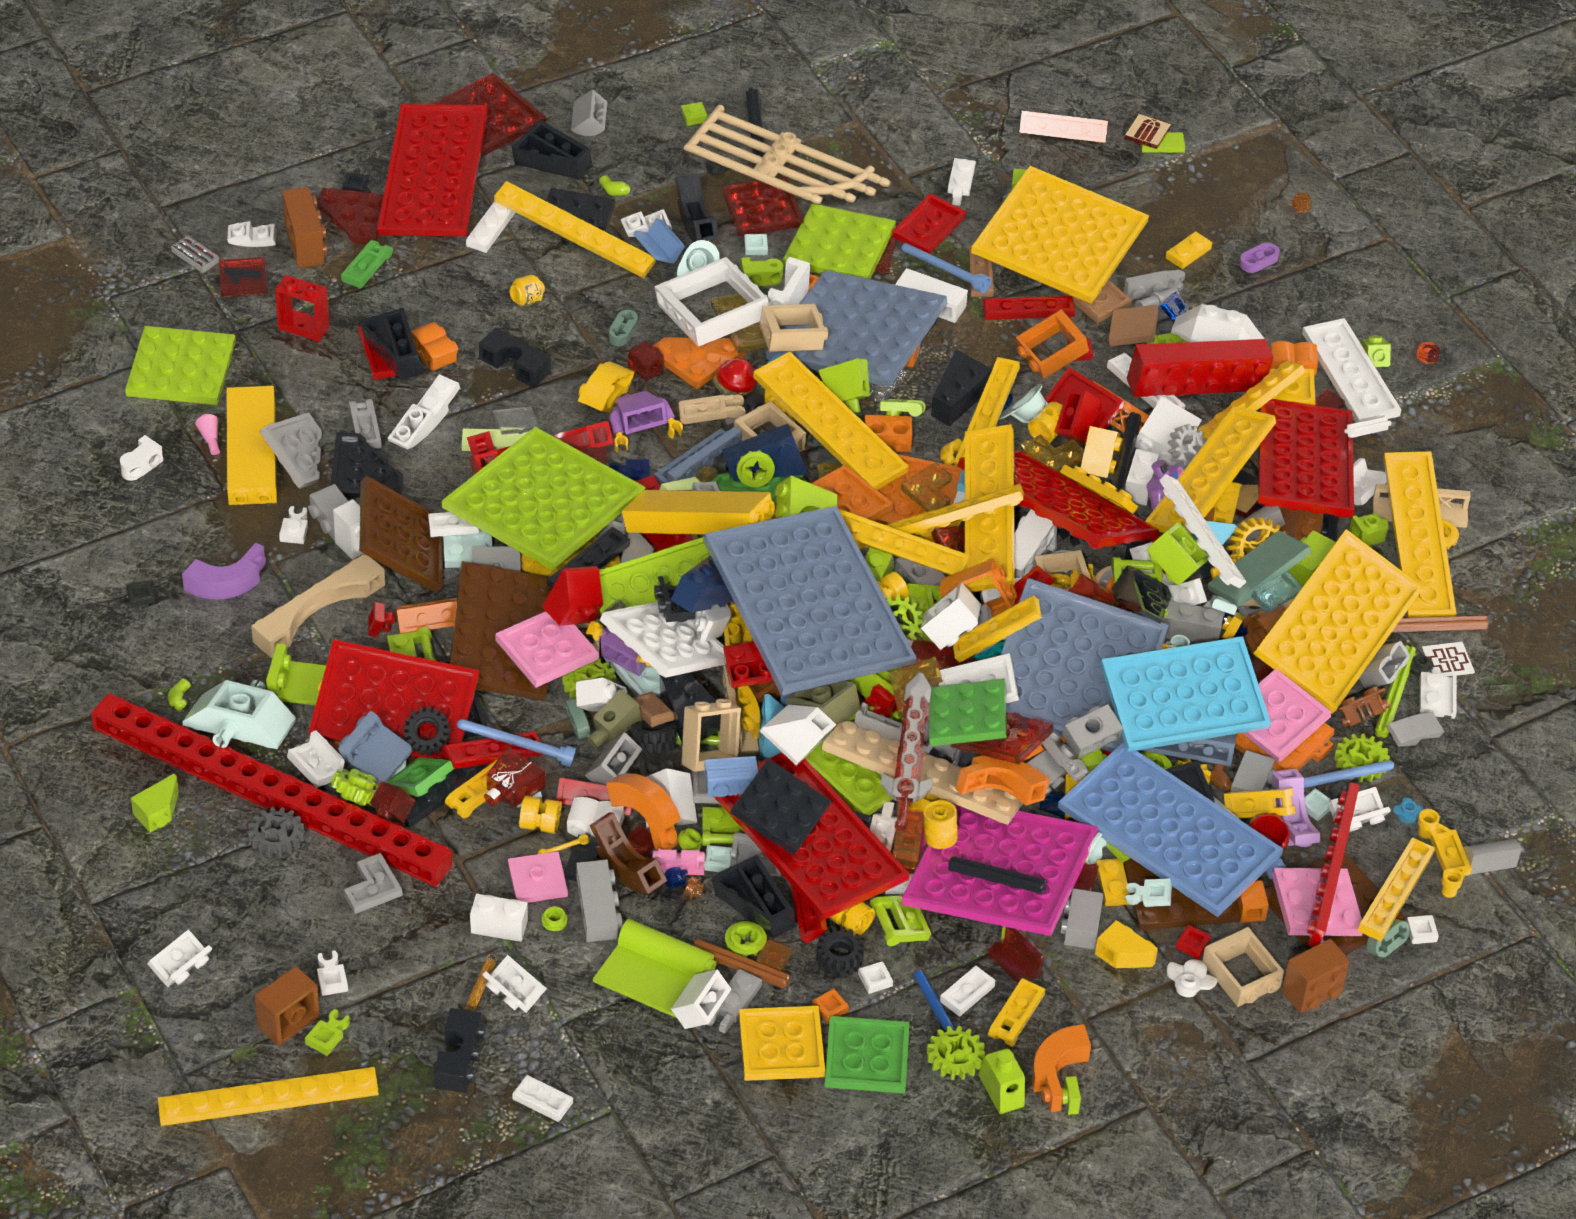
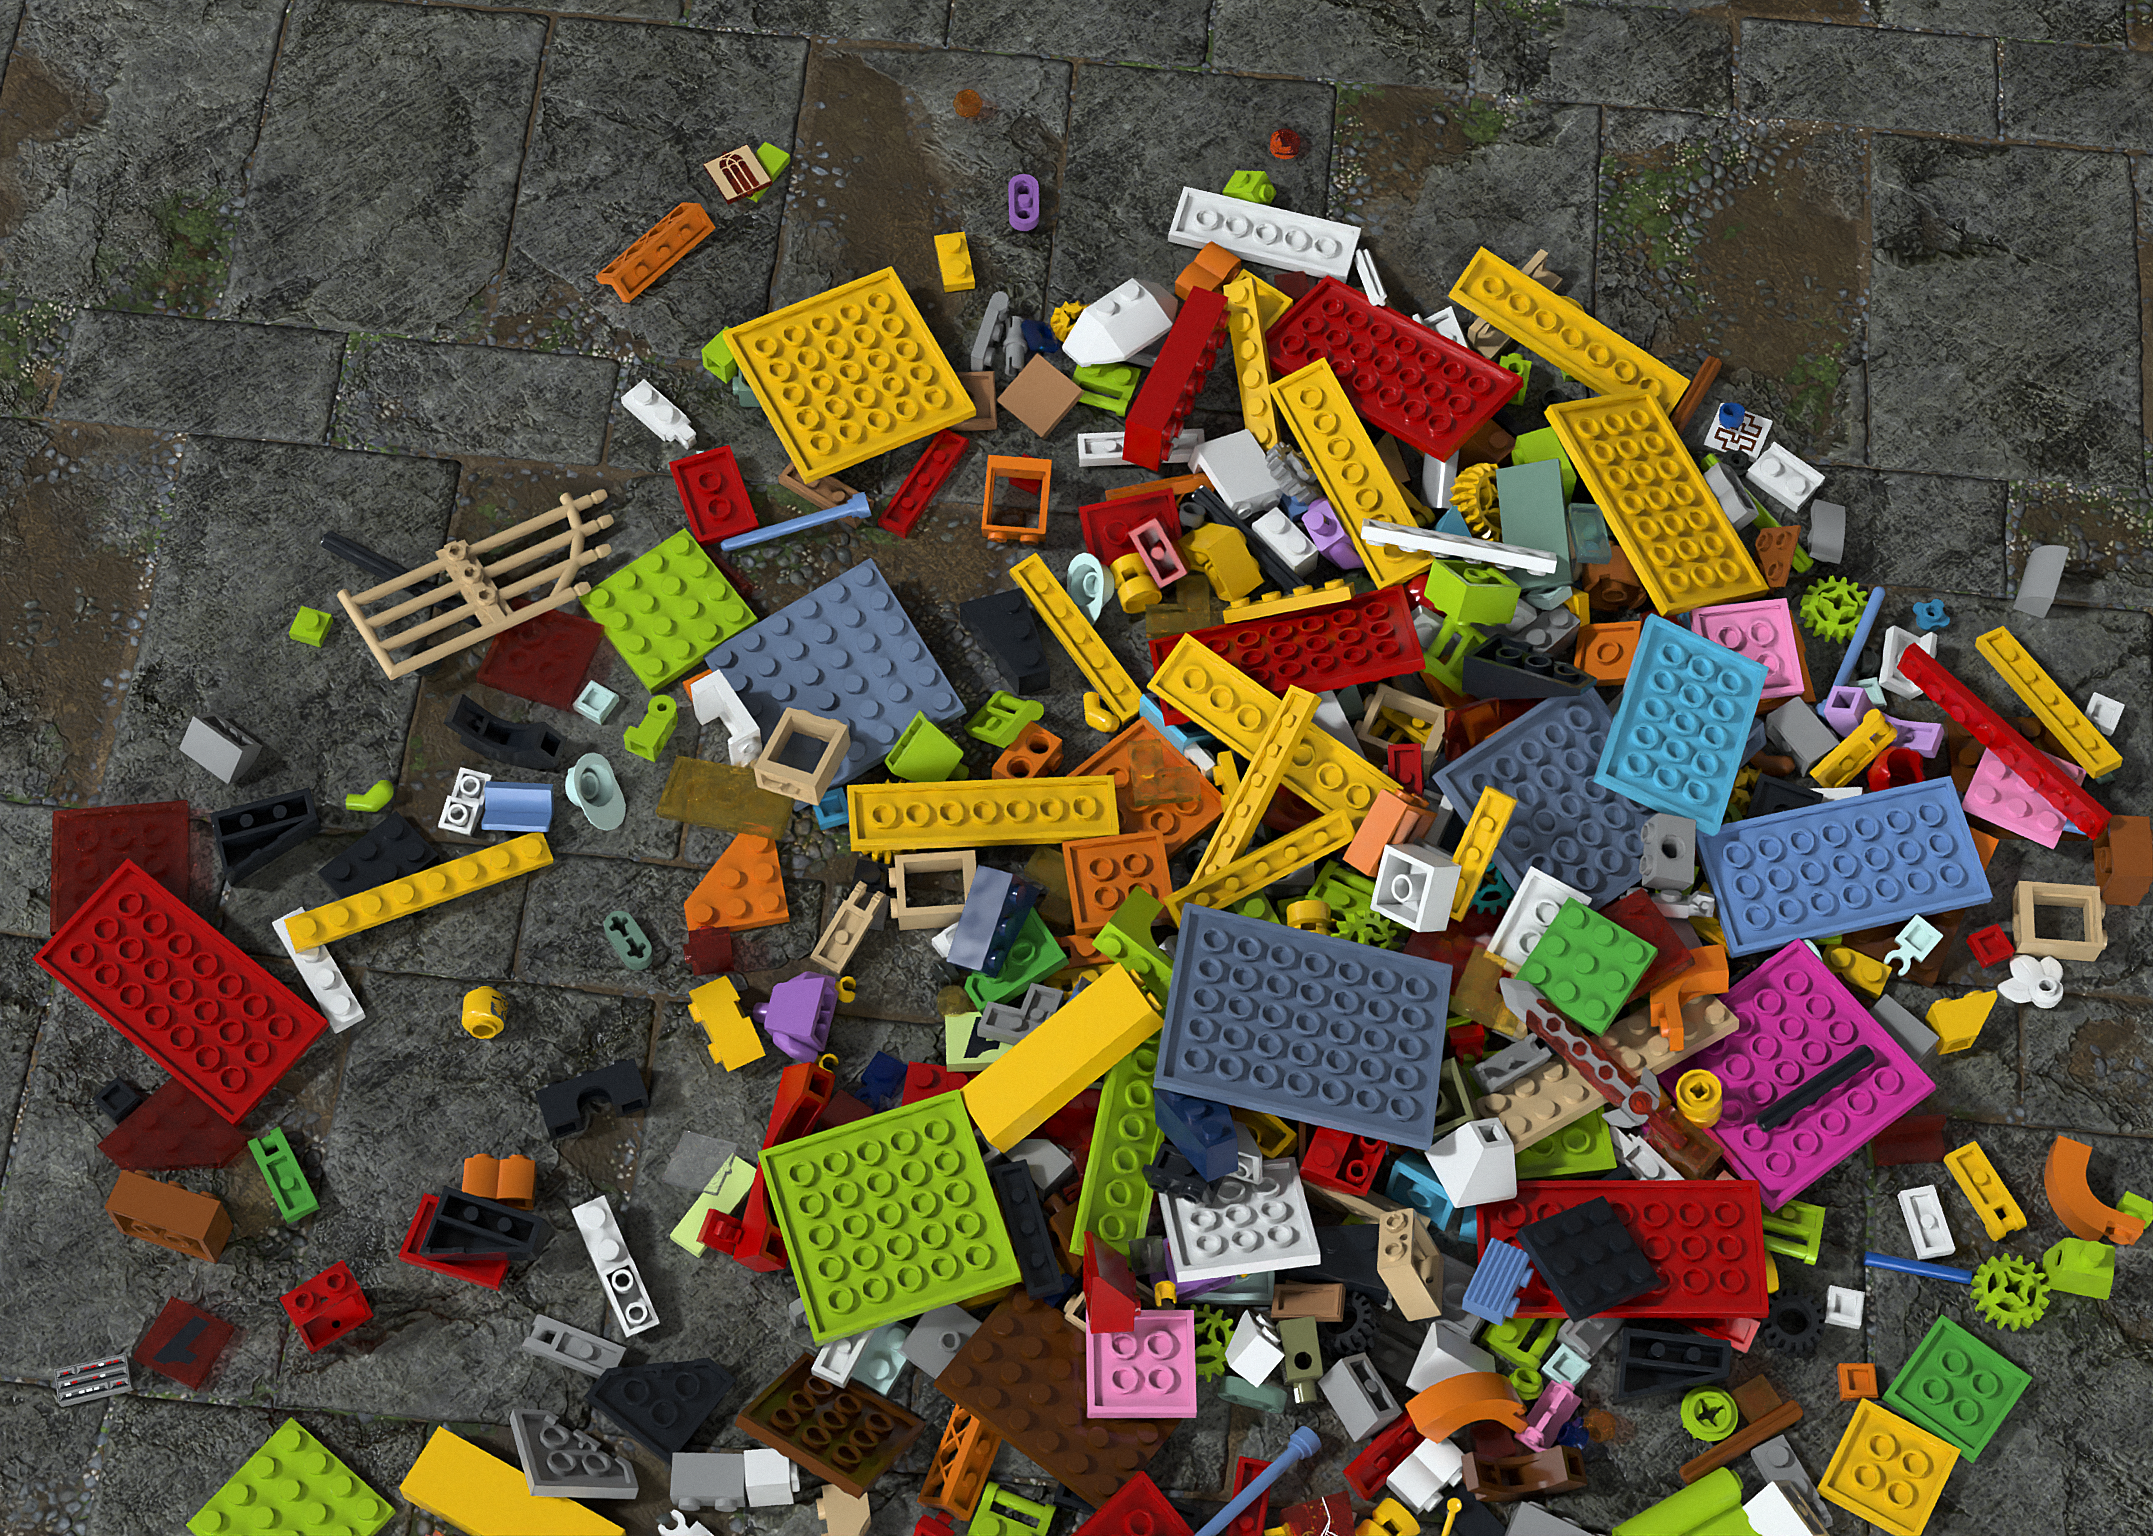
camera: 55 degrees left, 15 degrees up
white slope [227,221,277,247] -> none
white window [654,257,771,347] -> none
sand blue fence [654,427,741,484] -> none
red hair [713,358,758,396] -> none
yellow slope [736,686,760,739] -> none
lime gear [737,450,775,487] -> none
white brick [895,268,968,323] -> none
yellow plate [1418,809,1472,898] -> none
none -> dark grey hinge [1179,502,1206,530]
none -> blue hinge [1719,402,1745,429]

